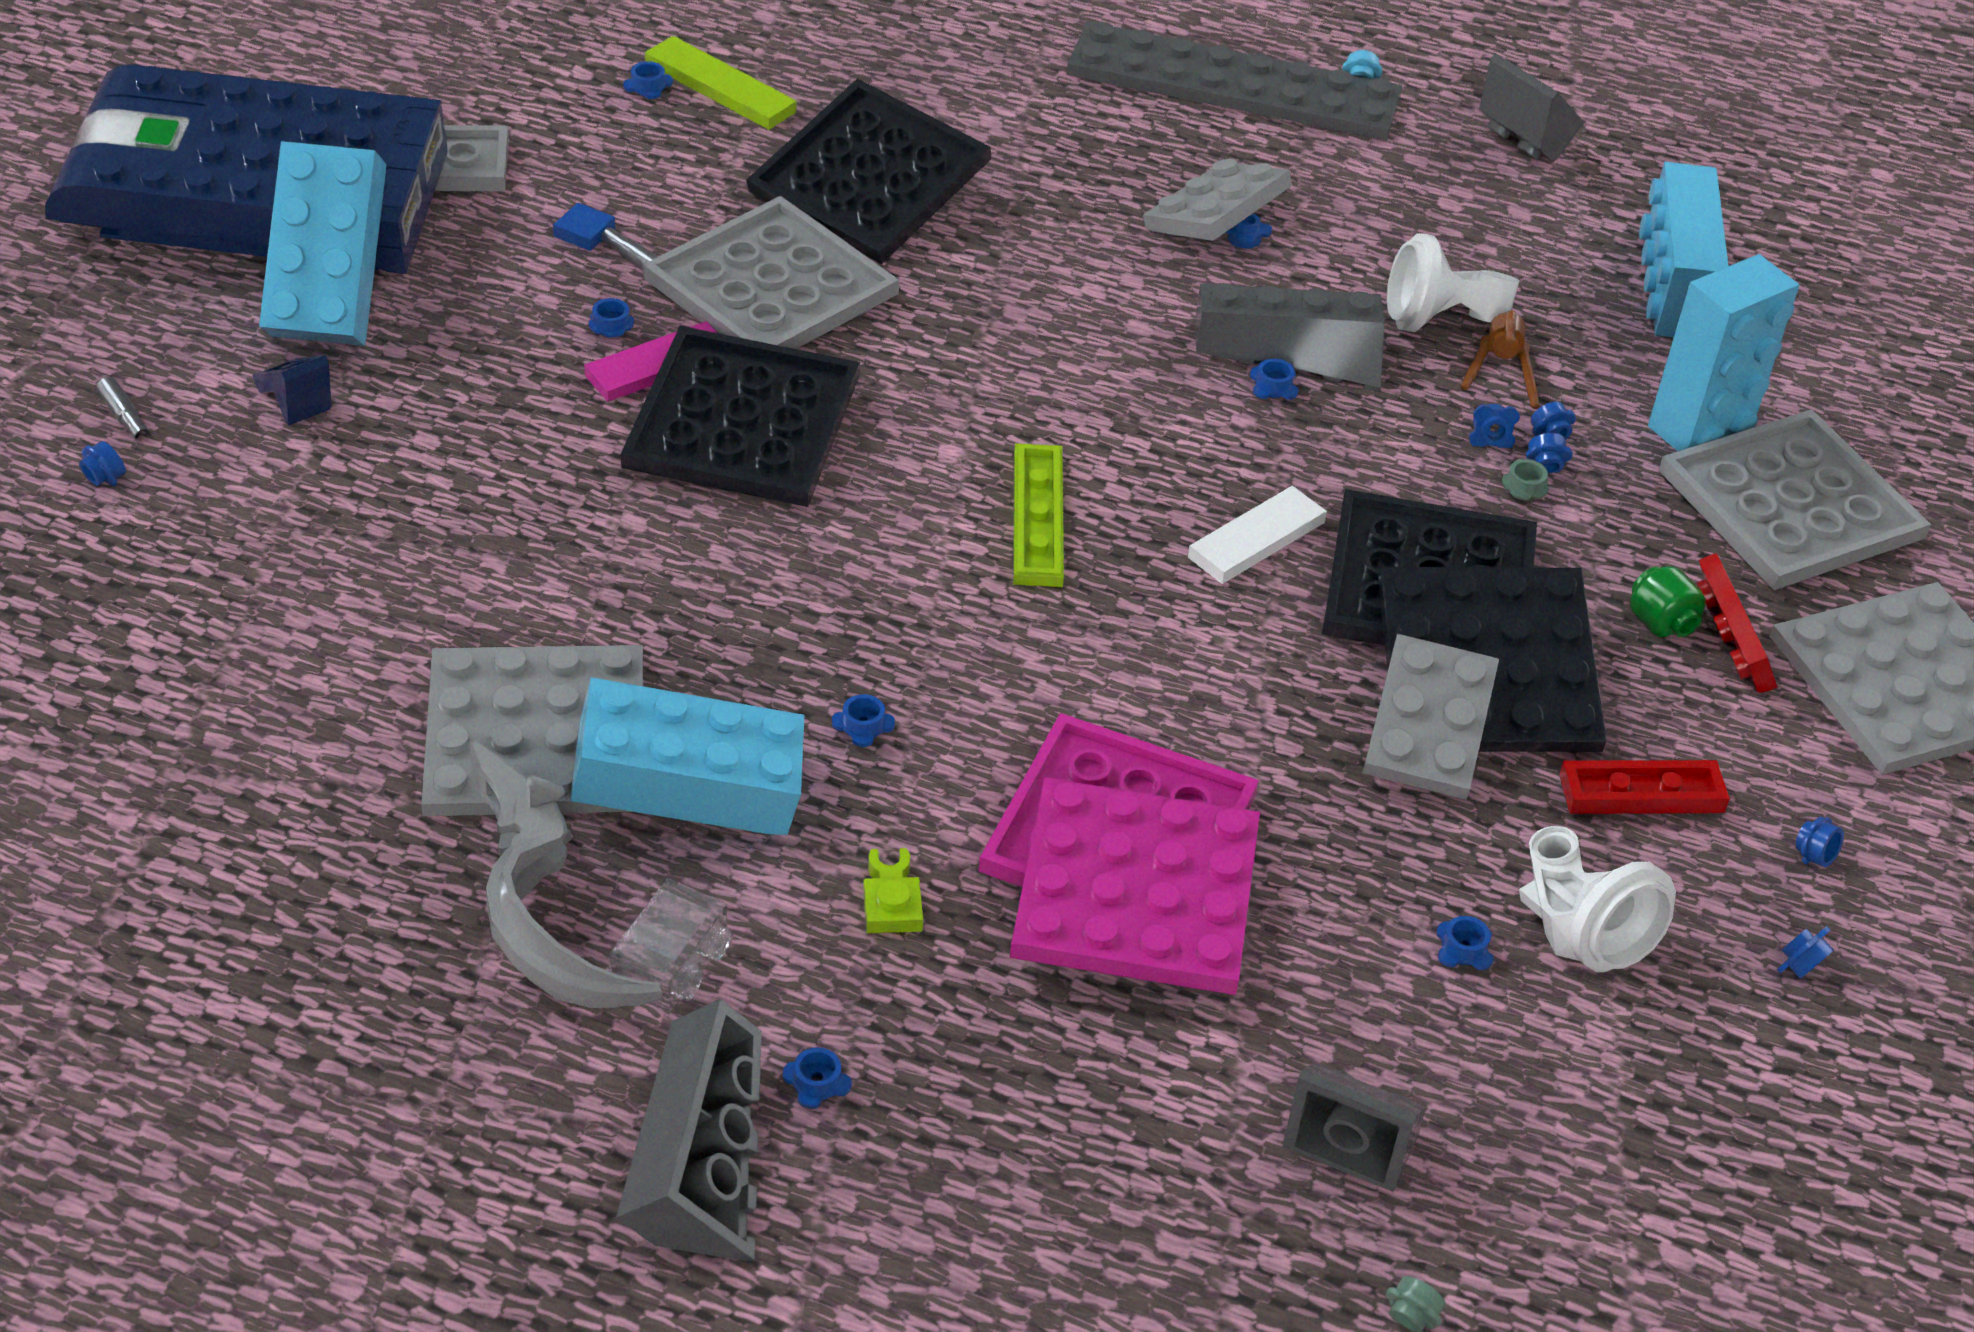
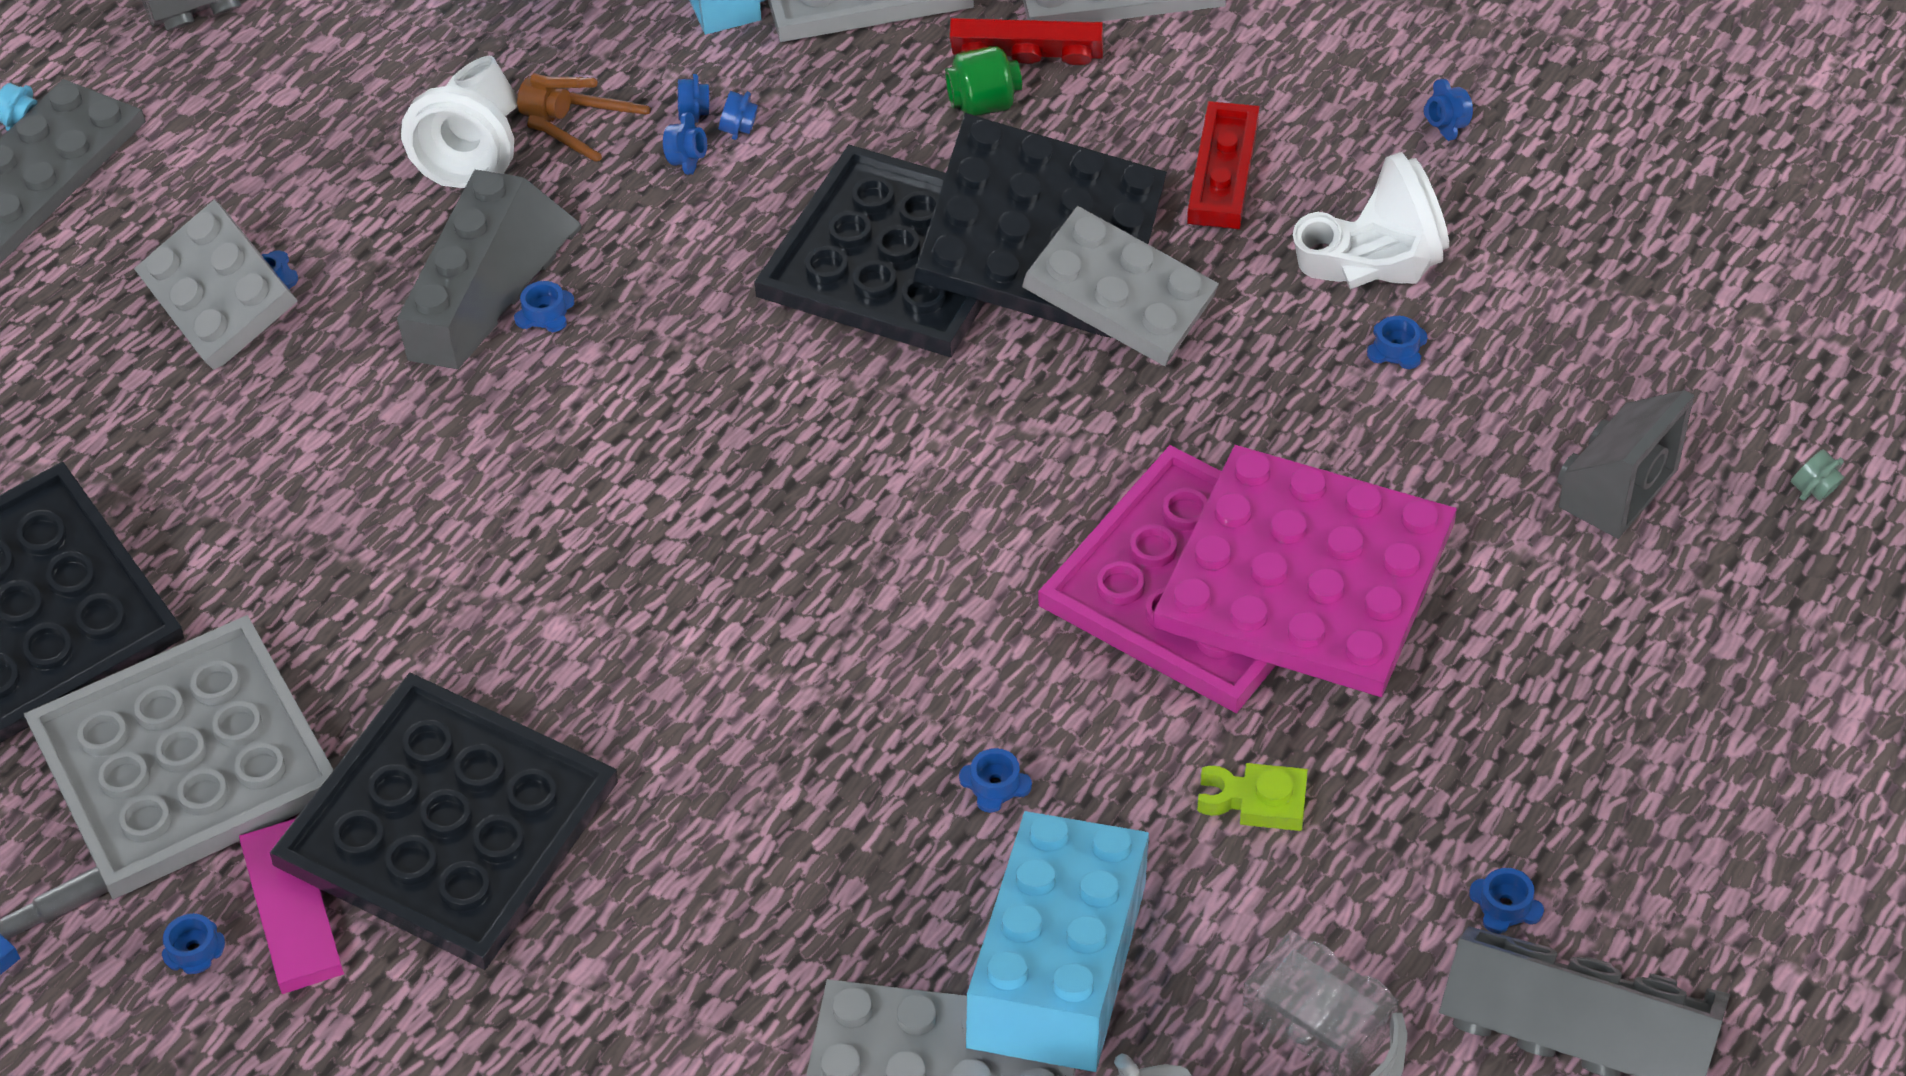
camera: 70 degrees left, 5 degrees up
lime tile [1013,443,1064,587] -> none
white tile [1188,486,1327,584] -> none
sand green plate [1502,459,1549,500] -> none
blue plate [1795,816,1844,867] -> none

